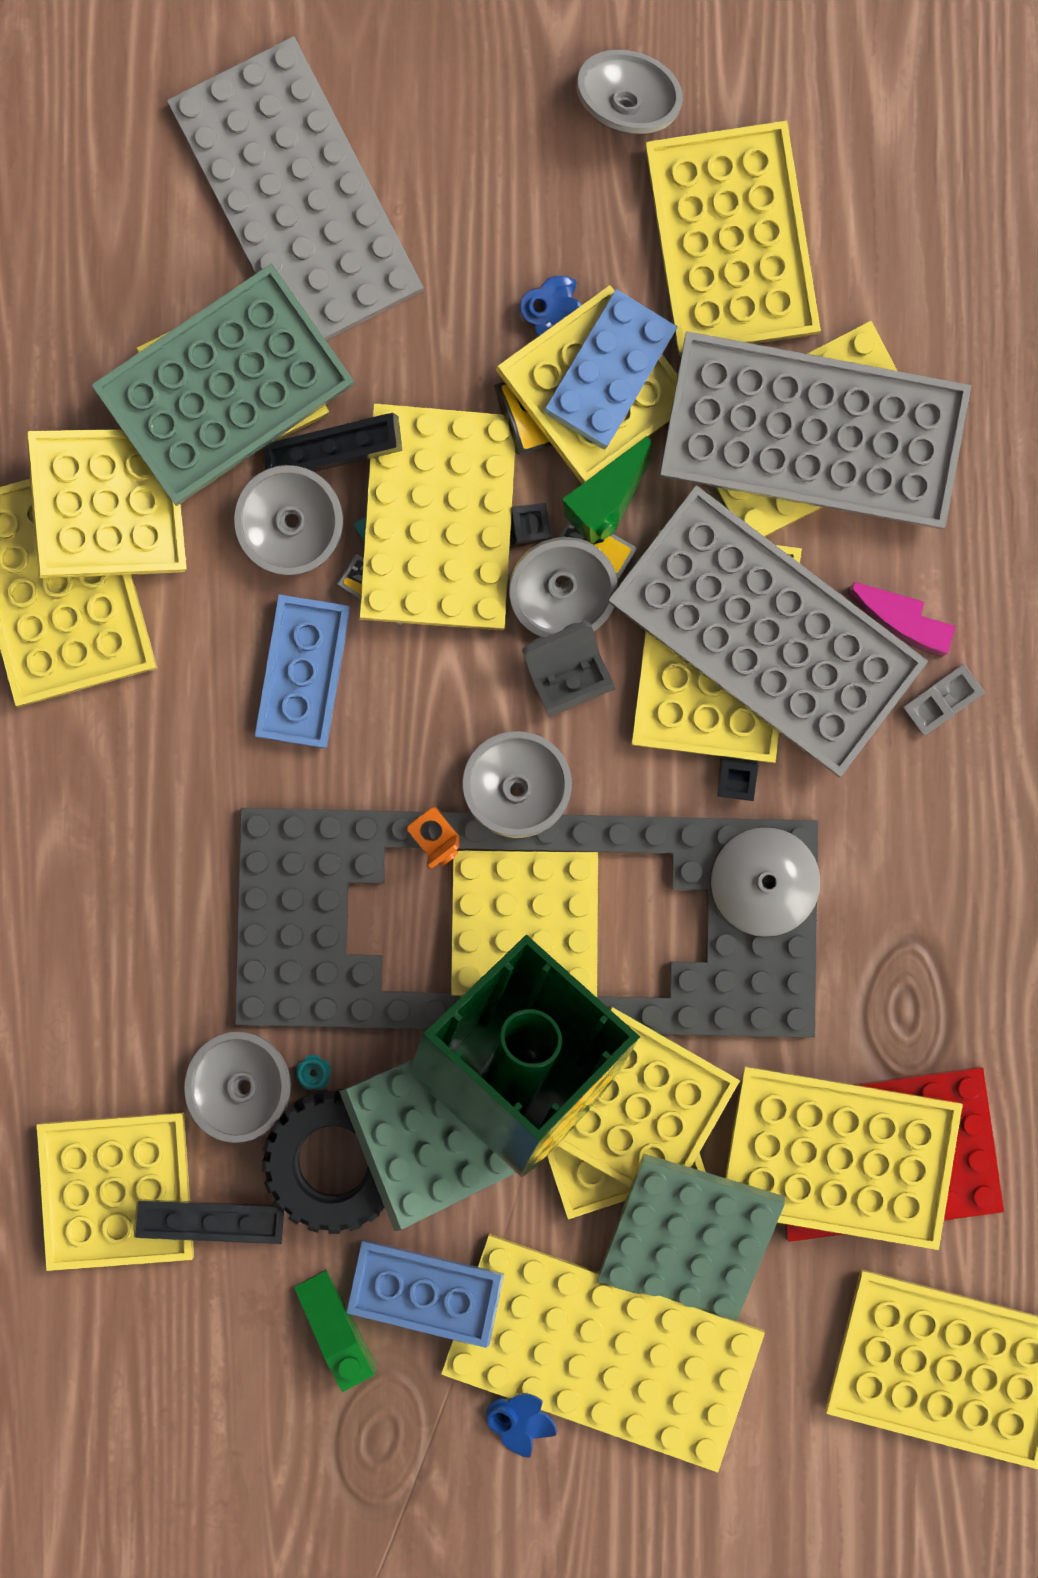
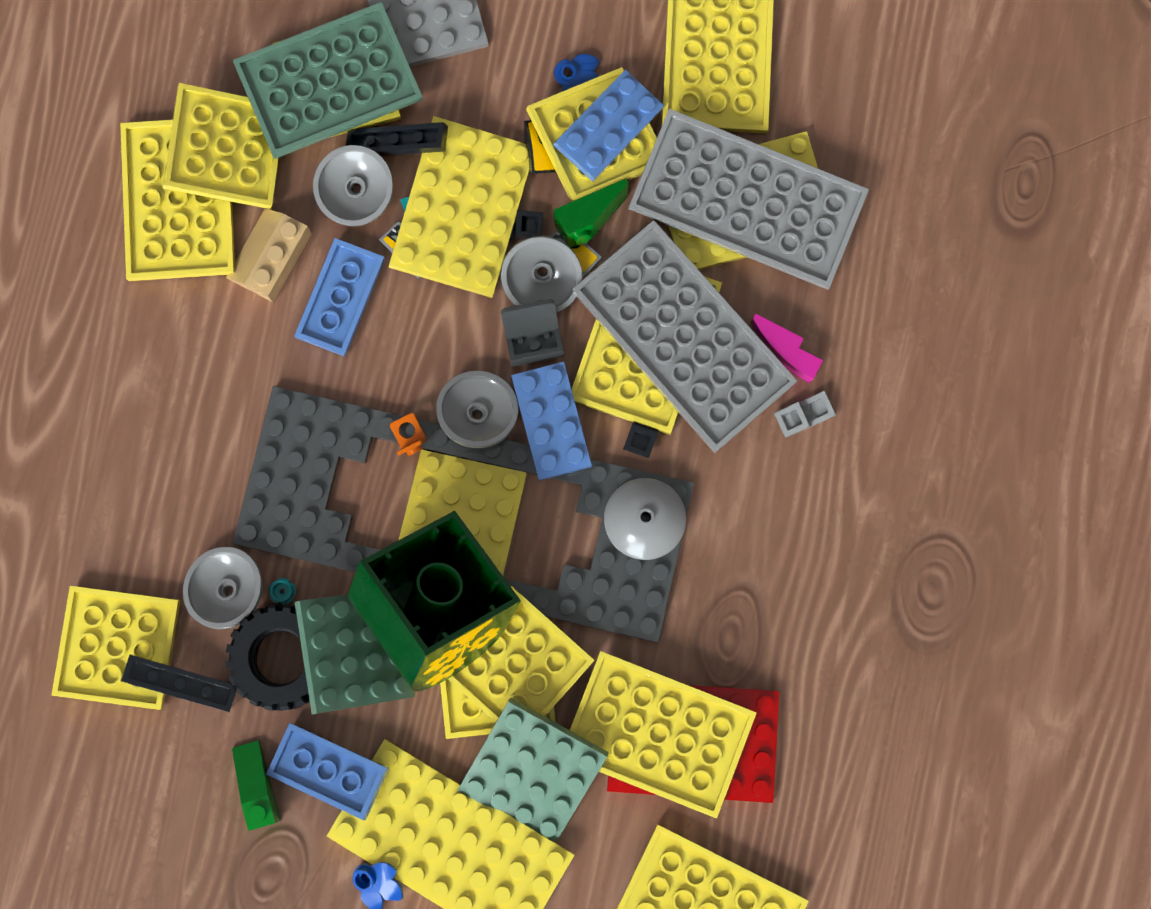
camera: 15 degrees right, 5 degrees down
none -> tan slope [226,209,312,303]
none -> medium blue plate [511,362,592,481]

